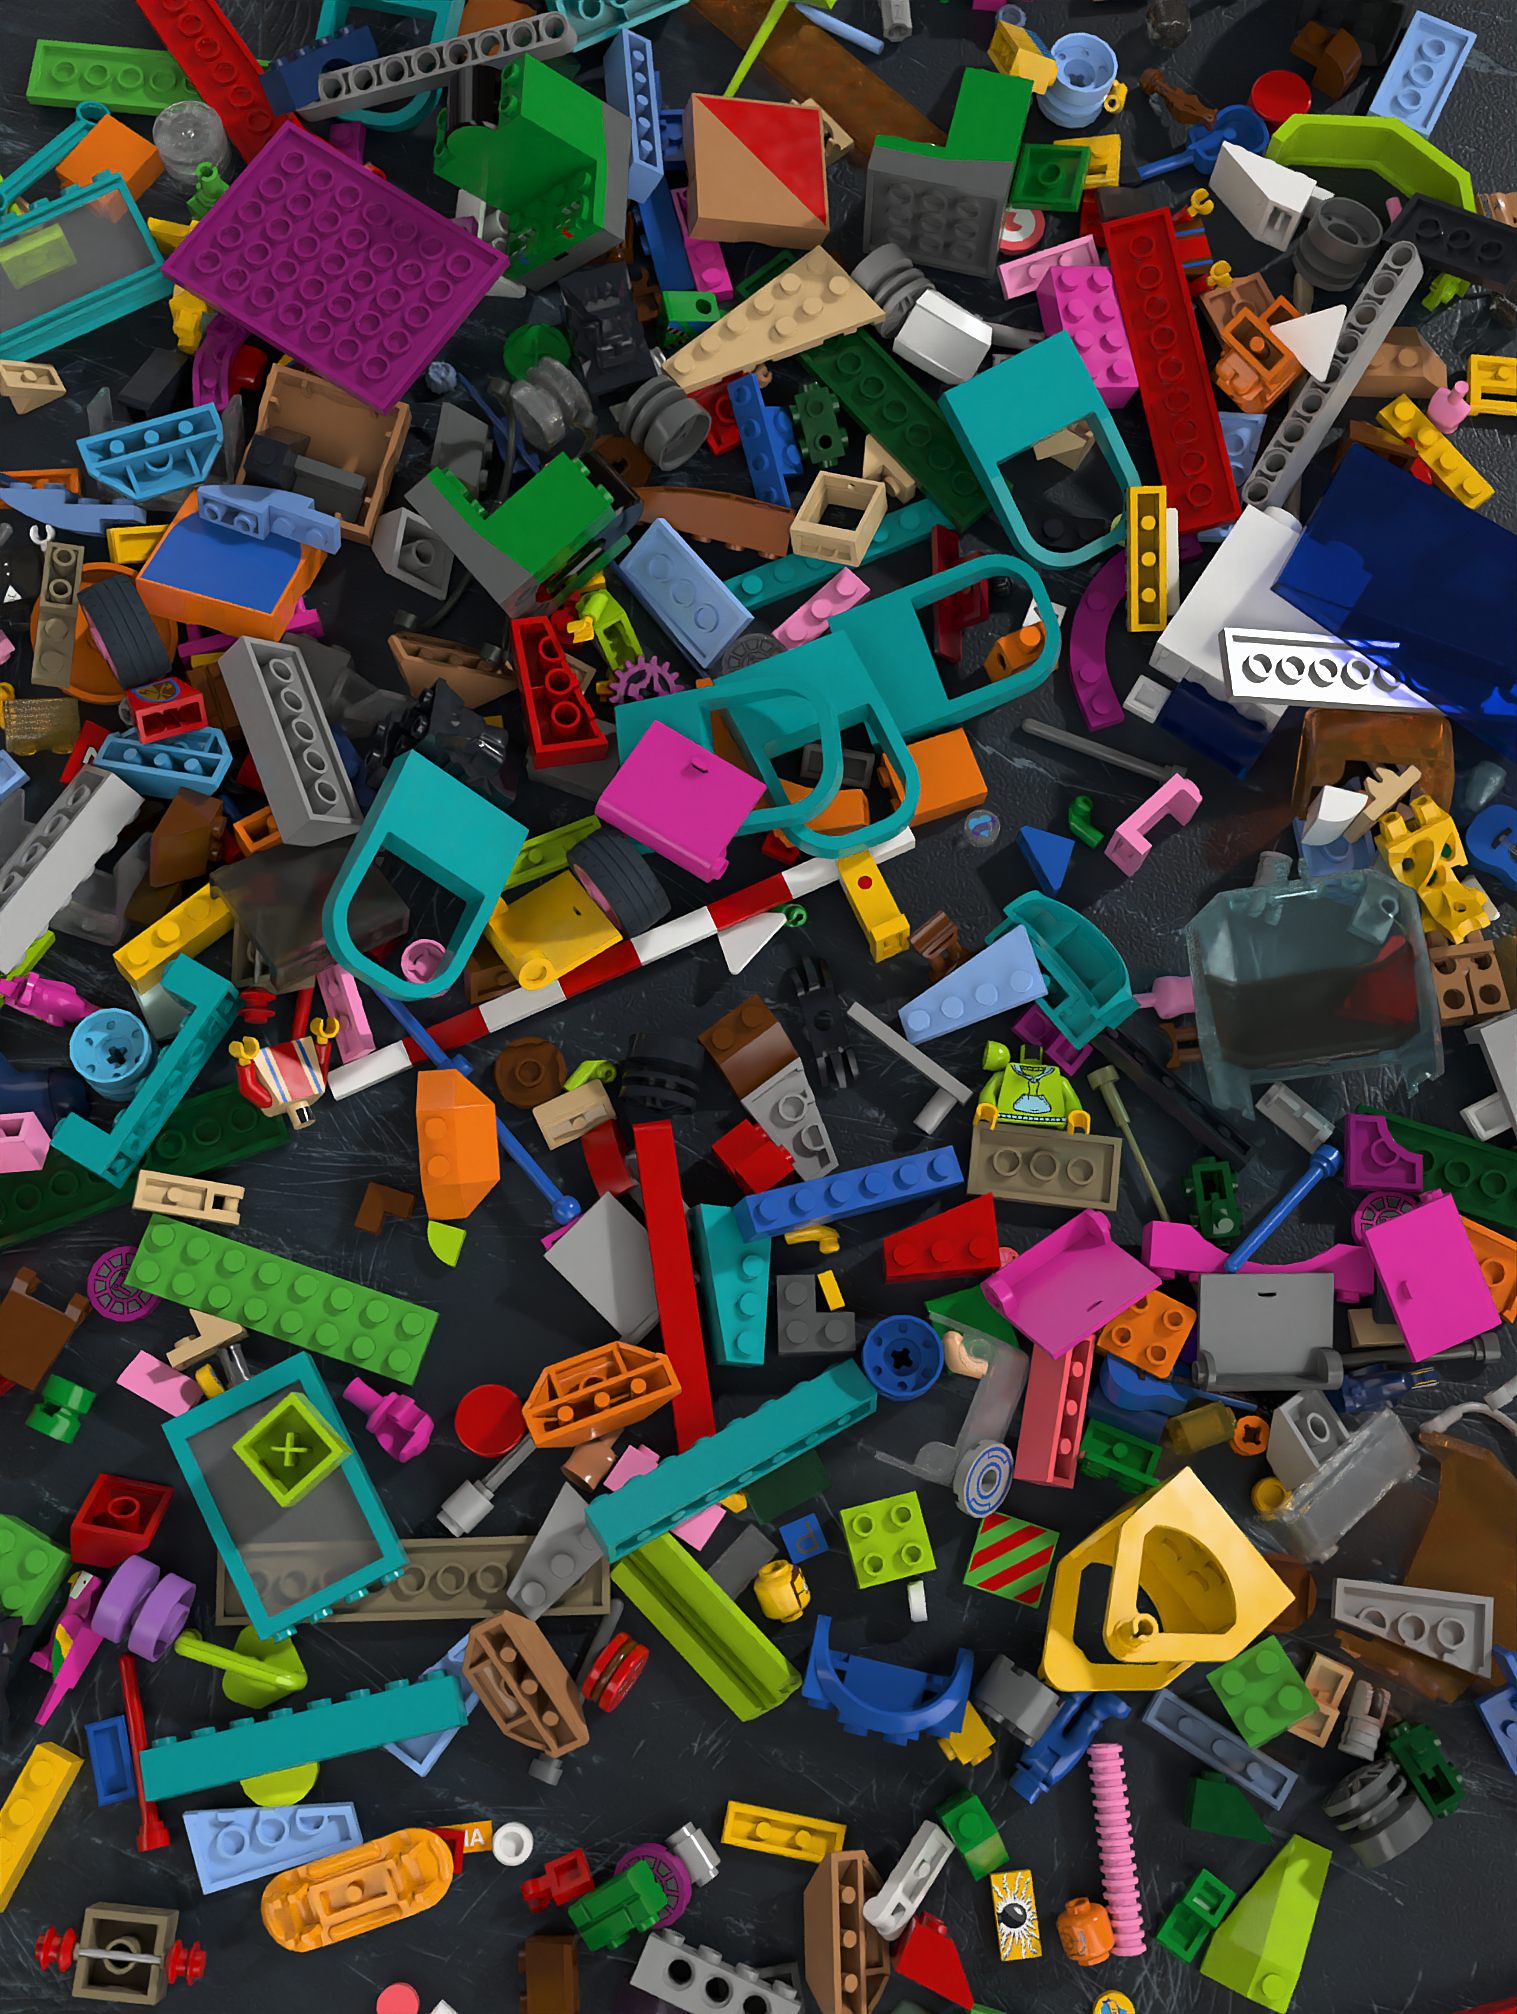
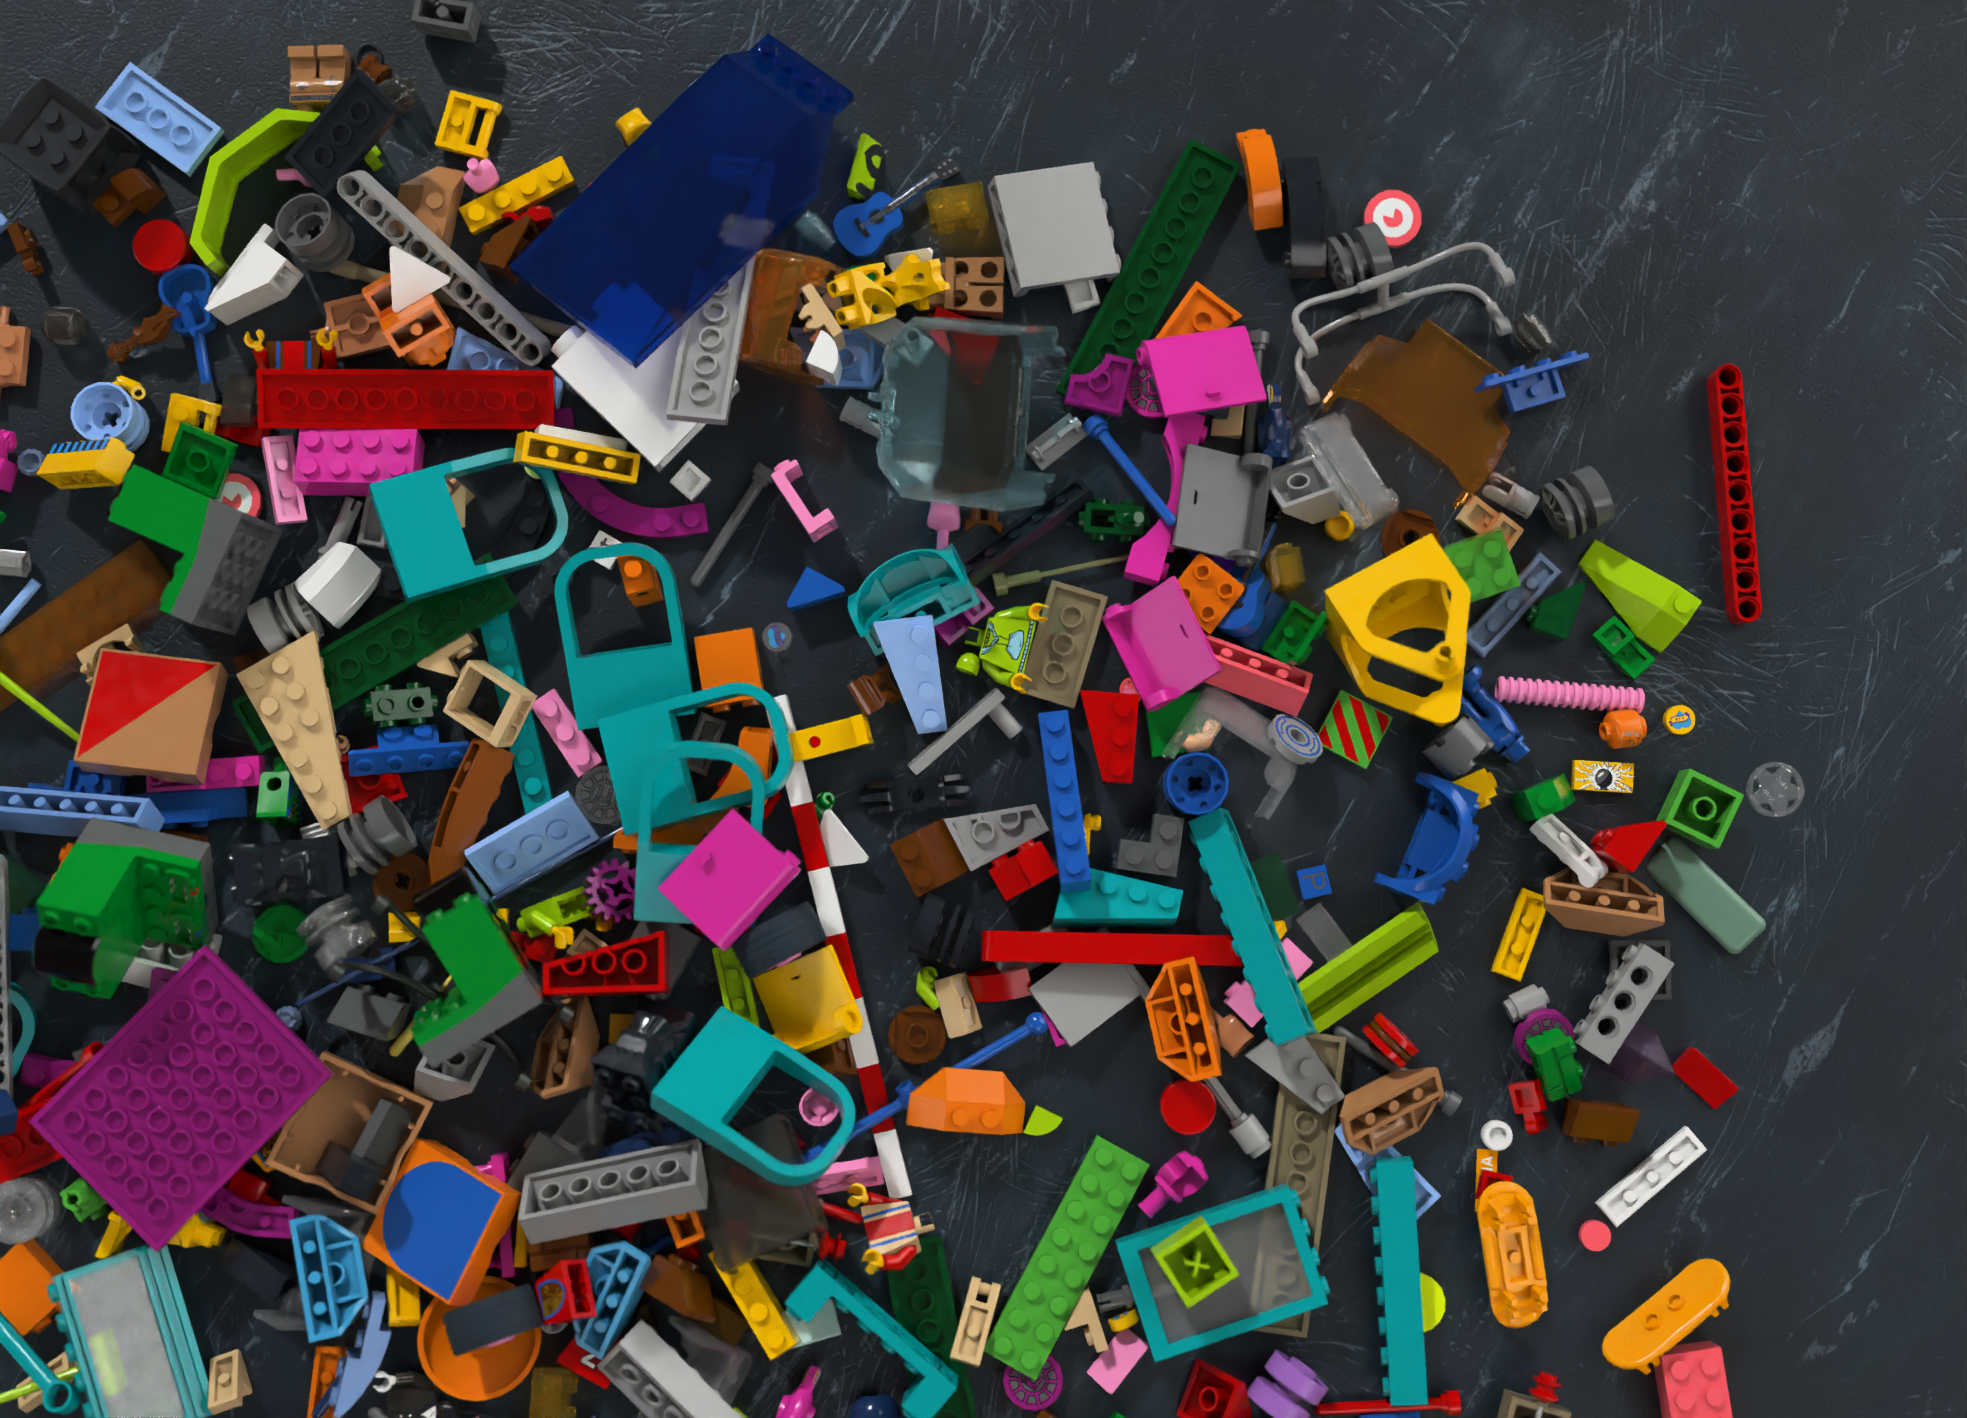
camera: 75 degrees left, 10 degrees up
dark tan slope [31,541,85,689] -> none
medium azure wheel [70,1008,161,1102] -> none
lime piece [174,1625,308,1709] -> none
light blue wing [183,1802,363,1895] -> none
medium blue slope [197,485,341,555] -> none
reddish brown piece [354,1182,417,1237] -> none
reddish brown plate [629,267,661,328] -> none
yellow head [754,1560,810,1623] -> none
yellow tile [816,1270,845,1312] -> none
lime brick [838,1491,937,1589] -> none
white tile [907,1580,928,1622] -> none
dark red bracket [931,524,989,663] -> none
green arm [1068,795,1105,850] -> none
clear blue brick [1154,678,1273,780] -> none
orange wheel [1227,1416,1270,1456] -> none
light grey wing [1331,1578,1494,1679] -> none
dark green brick [1381,1719,1467,1819] -> none

